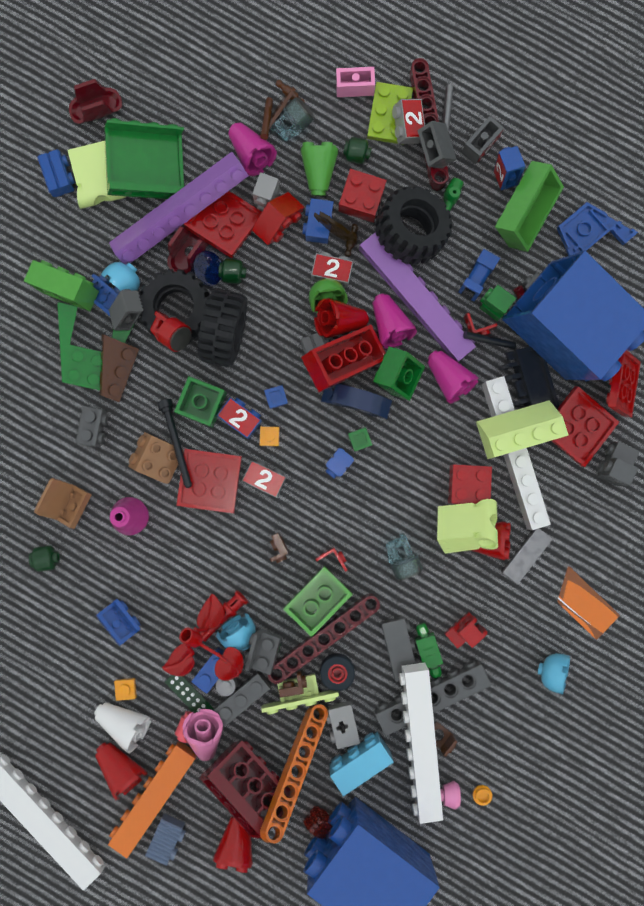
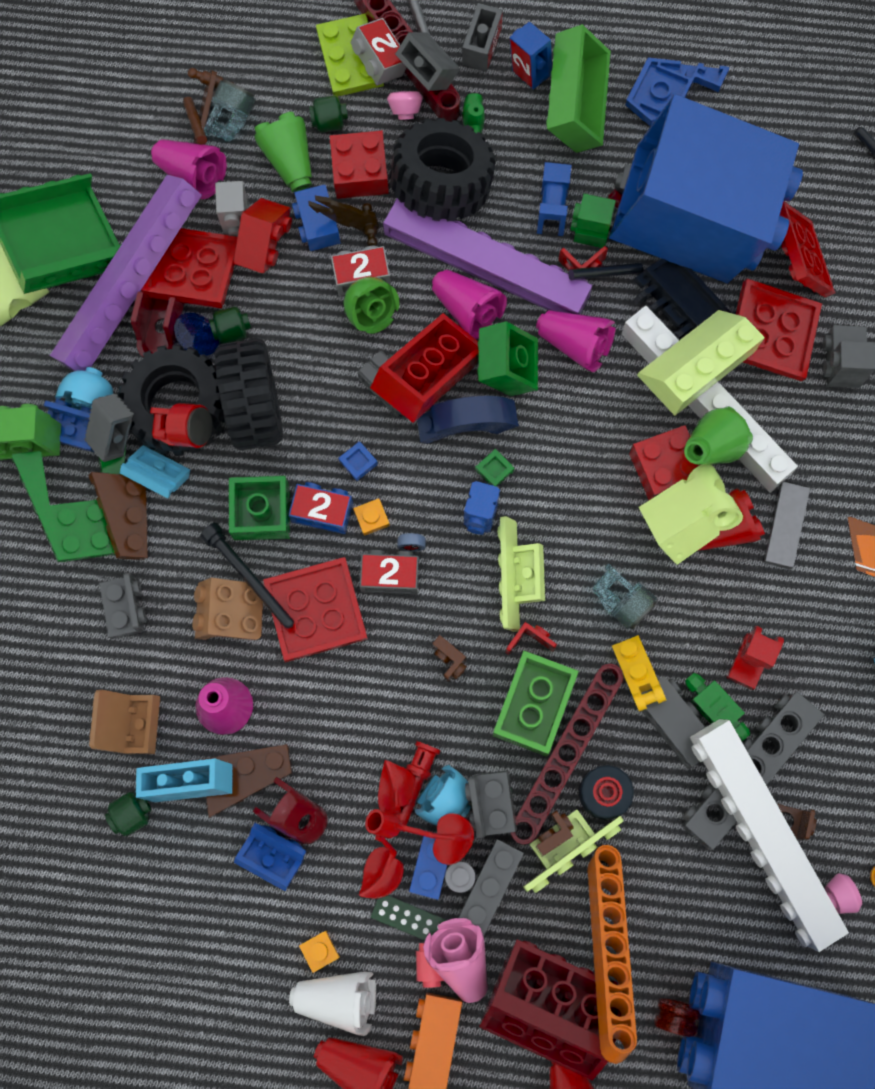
camera: 20 degrees left, 10 degrees down
red cone [314,298,369,338] -> none
light grey brick [327,700,360,749] -> none
medium azure brick [330,731,394,796] -> none
bright pink brick [336,67,375,97] -> none
none -> medium azure plate [120,445,190,498]
none -> medium azure brick [136,758,232,802]
none -> reddish brown wing [201,744,293,818]
none -> dark red piece [252,777,328,844]
none -> bright pink cone [387,91,423,120]
none -> sand blue tile [397,533,426,552]
none -> yellowish green bracket [497,516,545,632]
none -> yellow plate [612,635,667,712]
none -> bright green cone [684,406,753,464]

